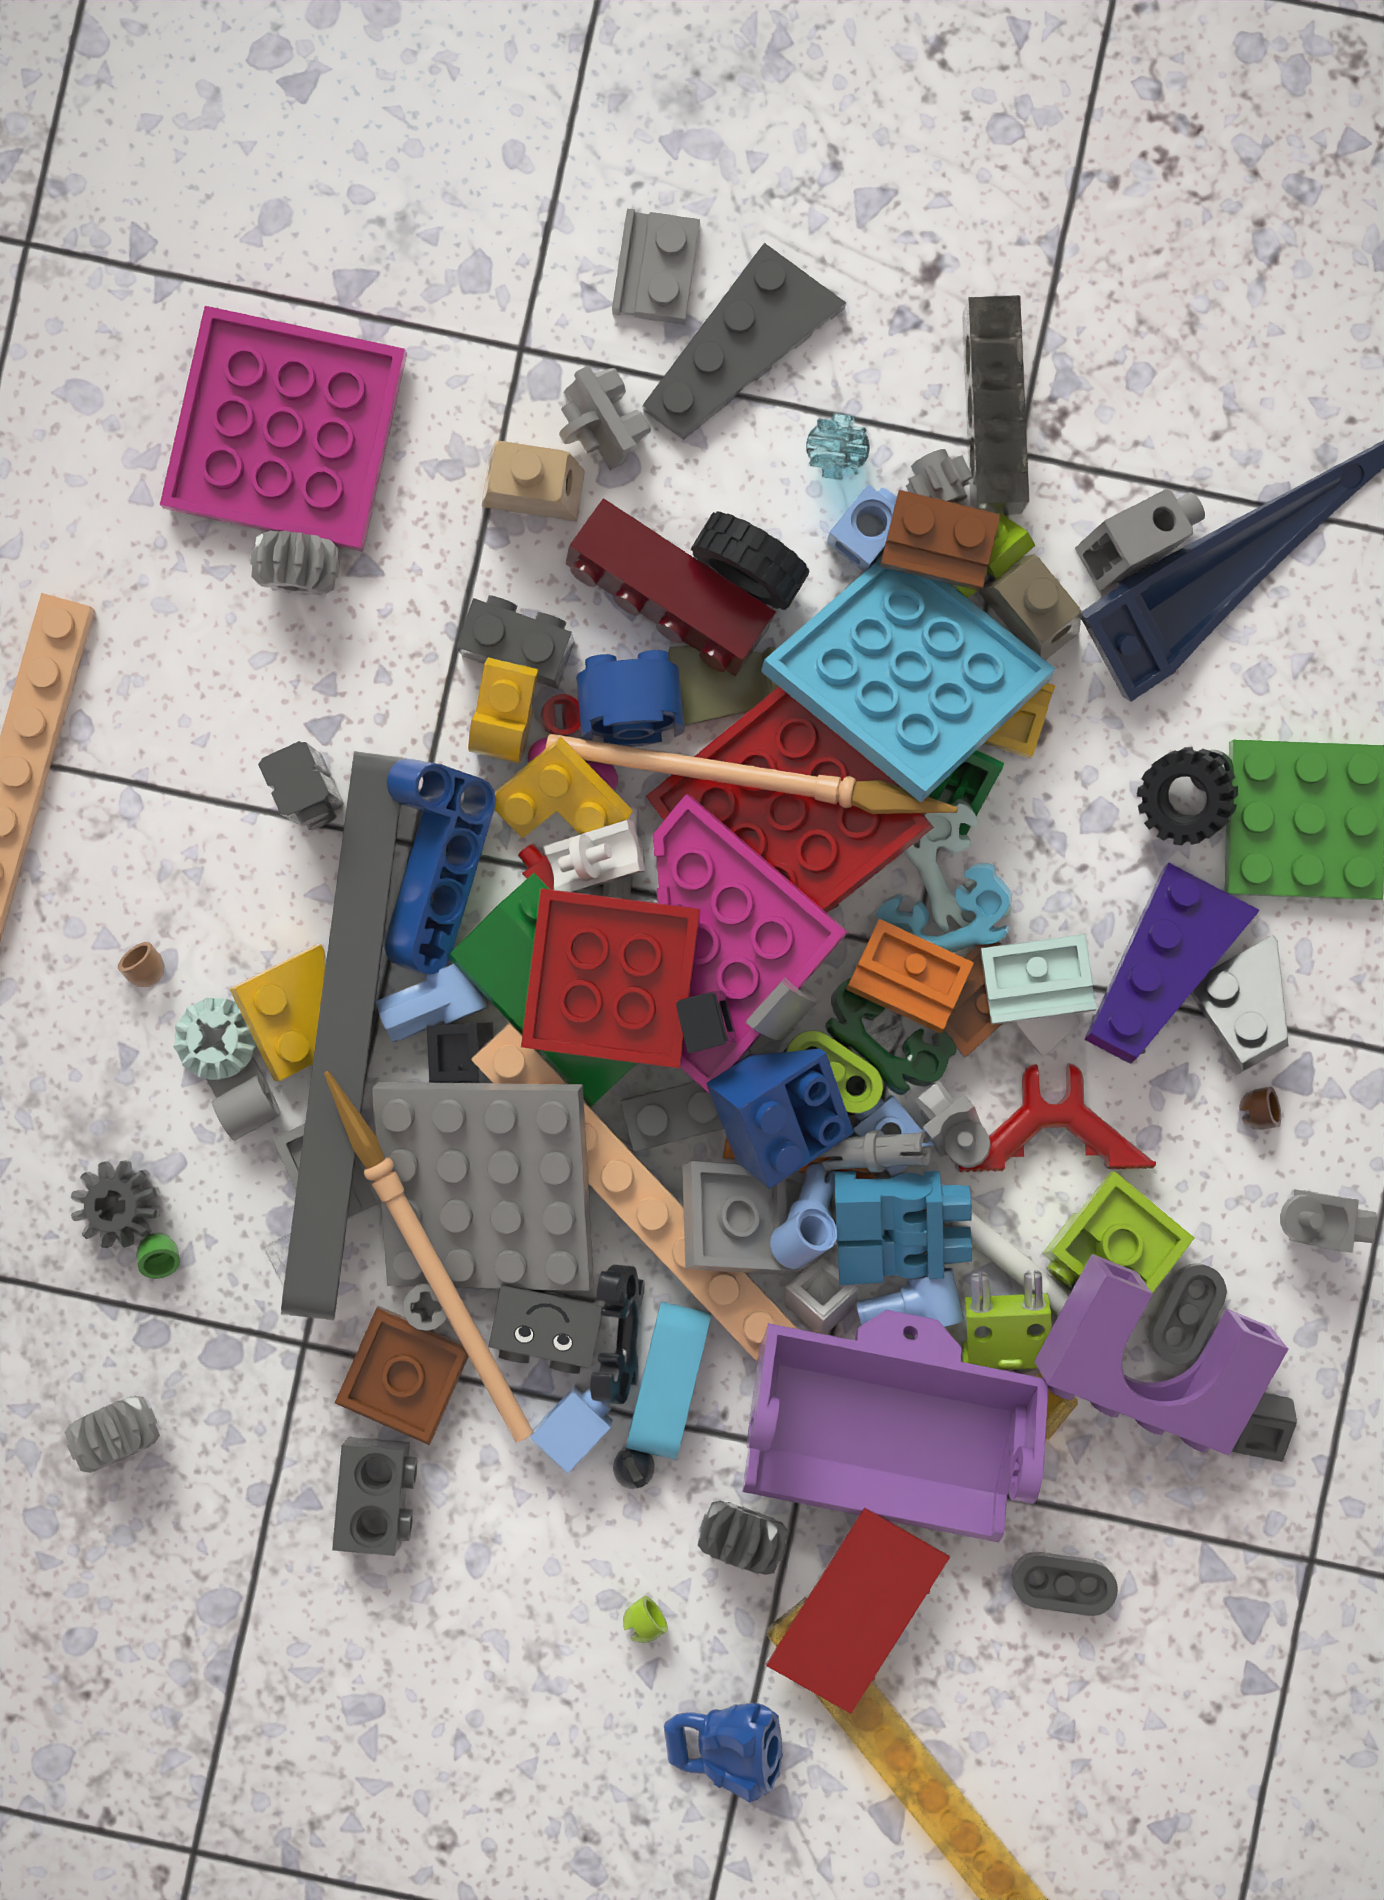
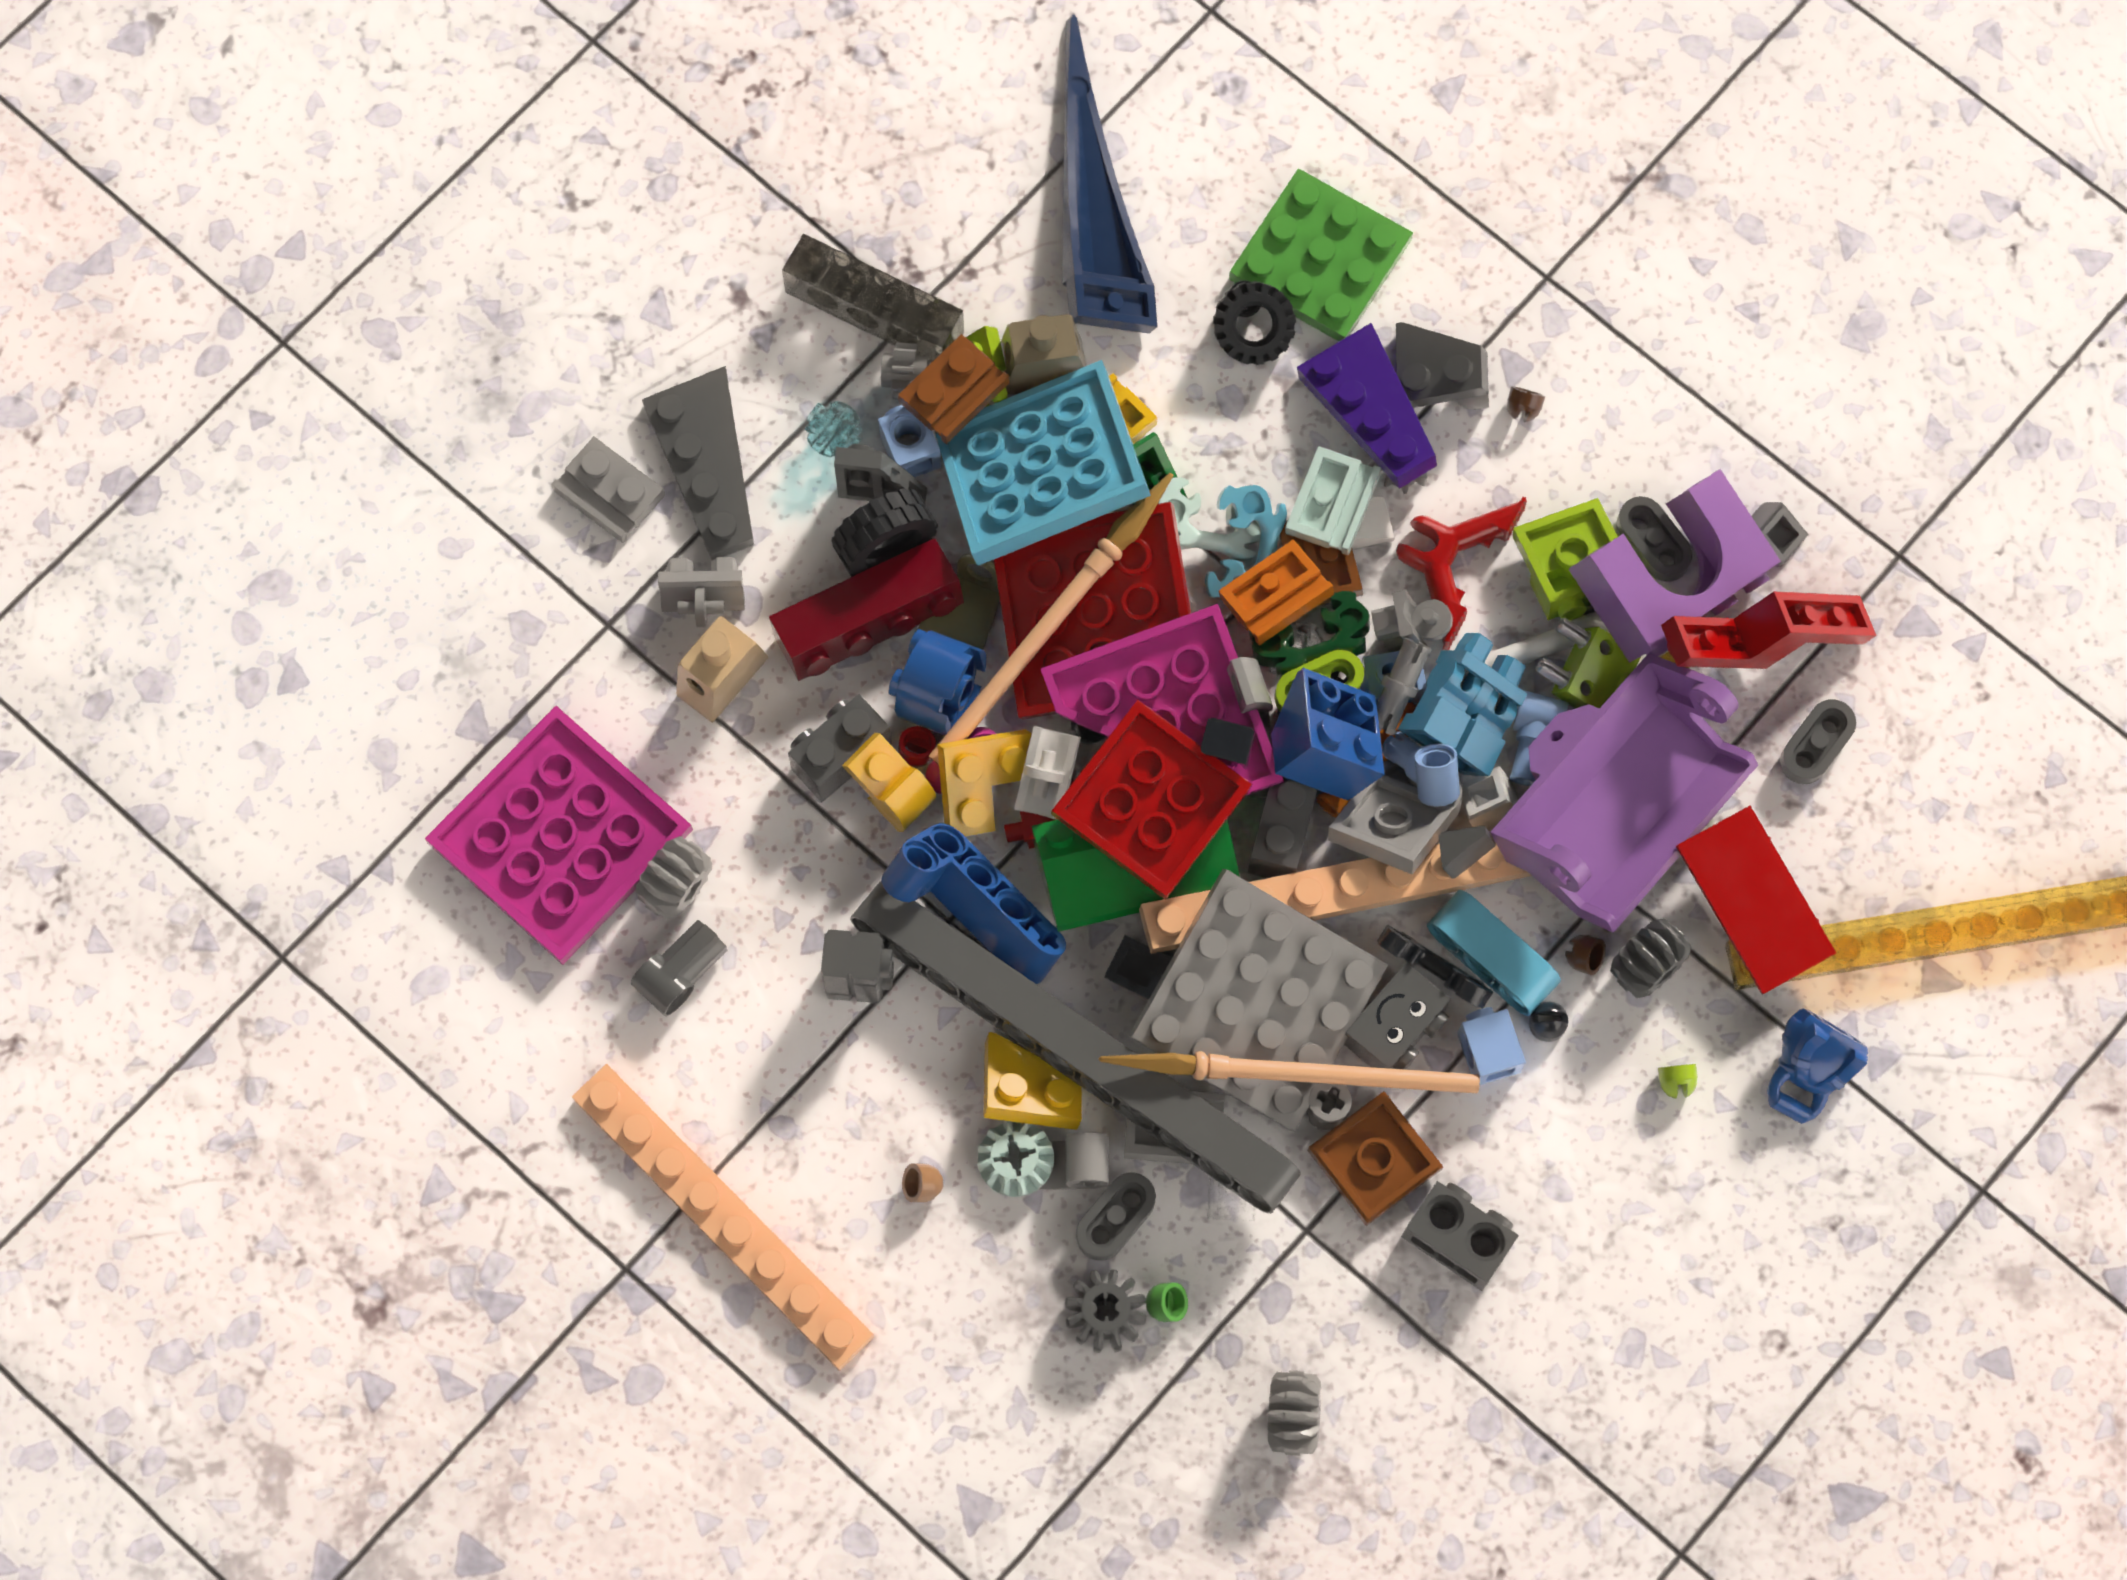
camera: 65 degrees left, 15 degrees down
light blue piece [375,964,488,1042] -> none
light grey torso [1075,489,1205,592] -> none
light grey hips [1280,1189,1377,1253] -> none
none -> dark grey piece [630,920,728,1017]
none -> dark grey wing [834,444,928,504]
none -> dark grey plate [1076,1172,1156,1261]
none -> dark grey slope [1439,826,1496,879]
none -> reddish brown hinge [1565,935,1606,975]
none -> red bracket [1661,591,1877,669]

